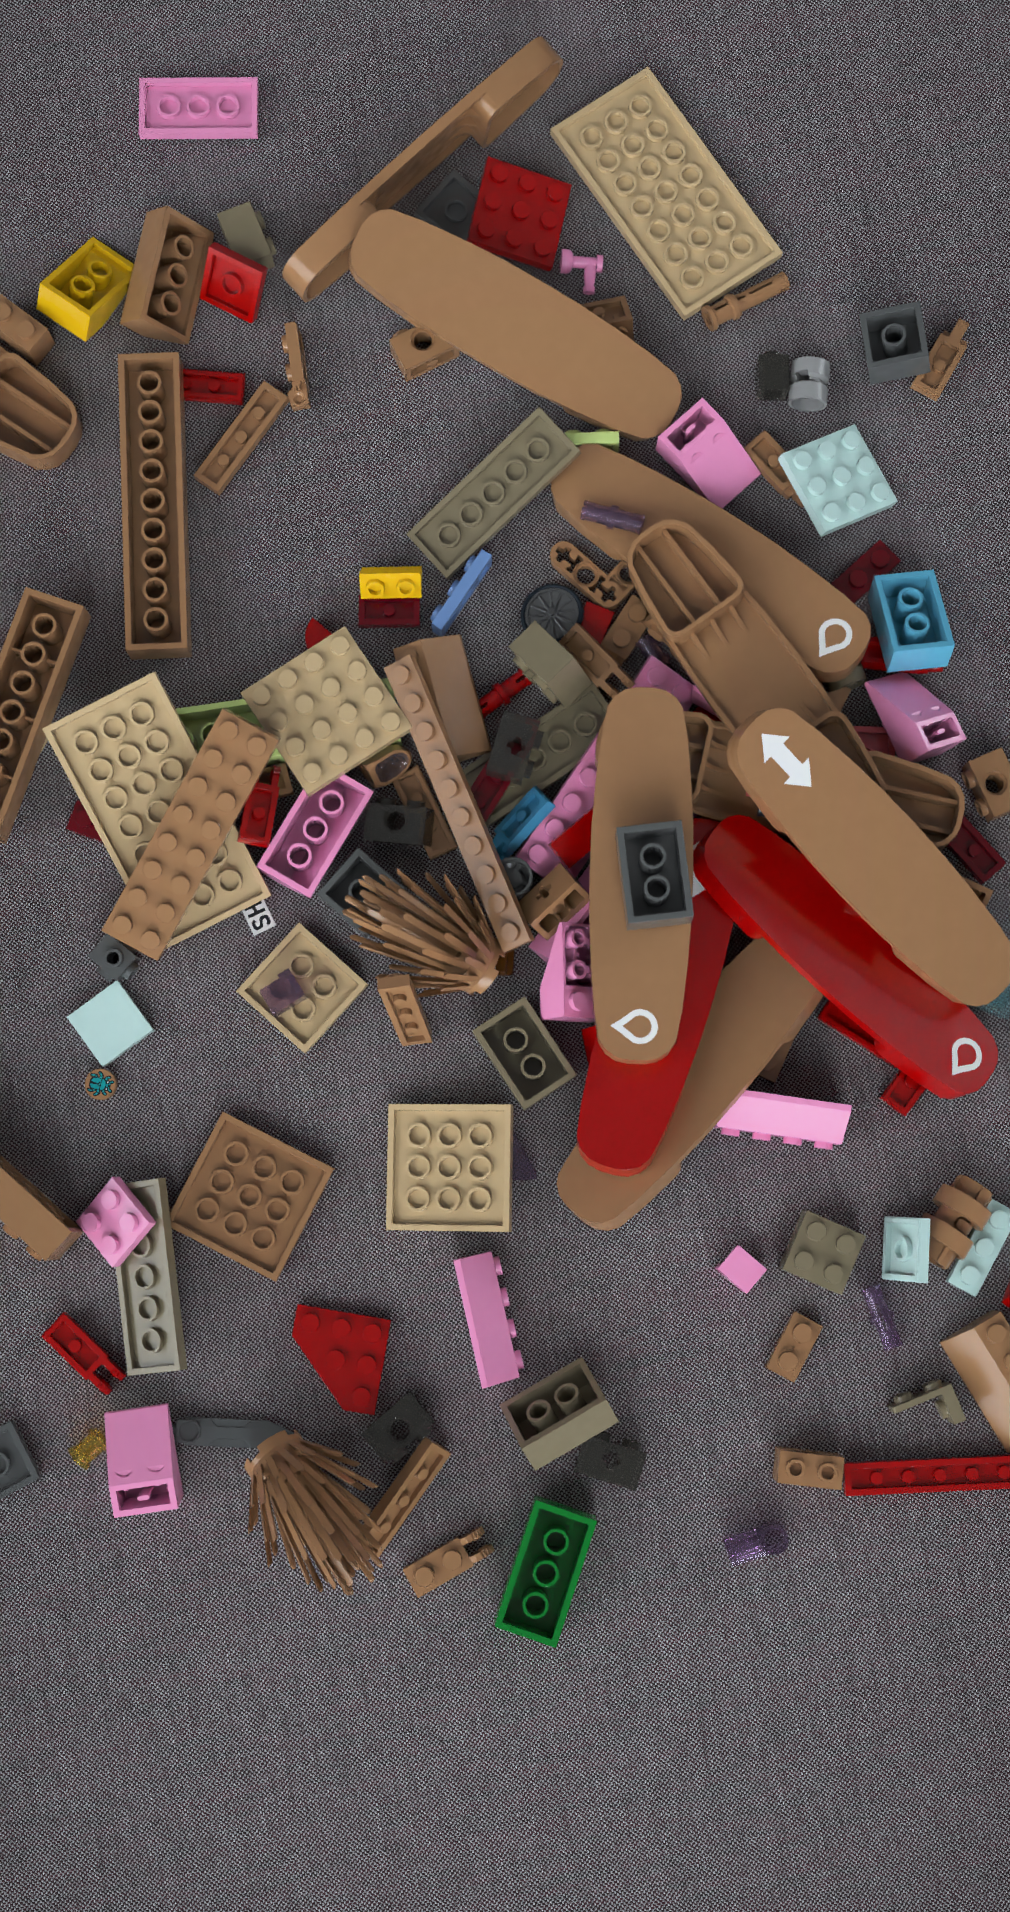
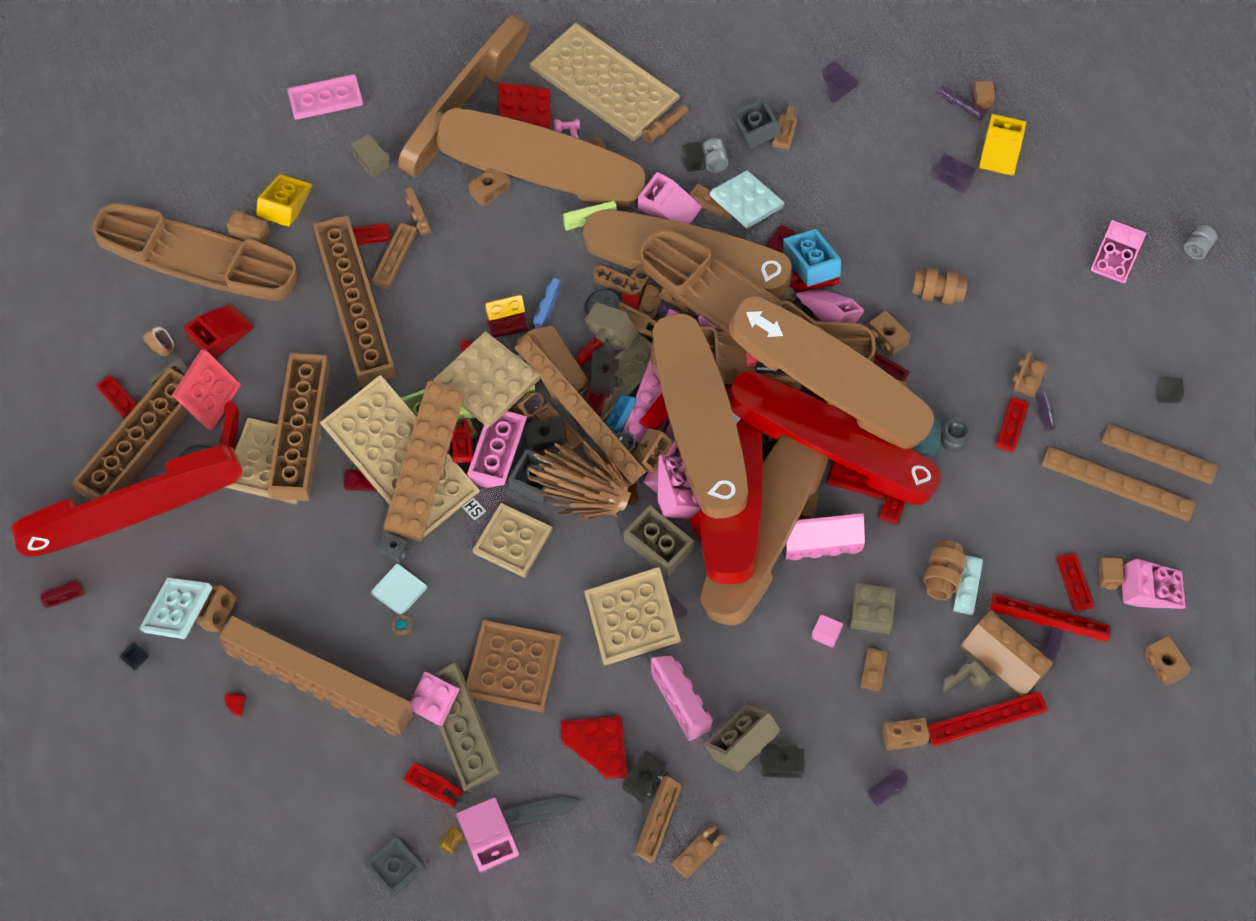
camera: 15 degrees left, 20 degrees down
medium nougat slope [120,205,214,345] -> none
red plate [199,242,268,324] -> none
medium nougat plant [244,1430,384,1596] -> none
clear purple panel [260,969,307,1017] -> none
medium nougat plate [377,973,433,1046] -> none
dark tan plate [406,407,581,580] -> none
green brick [494,1495,597,1648] -> none
clear purple pin [580,500,645,535] -> none
dark grey brick [615,820,694,931] -> none
clear purple pin [861,1284,903,1351] -> none
light aqua tile [882,1216,931,1283] -> none

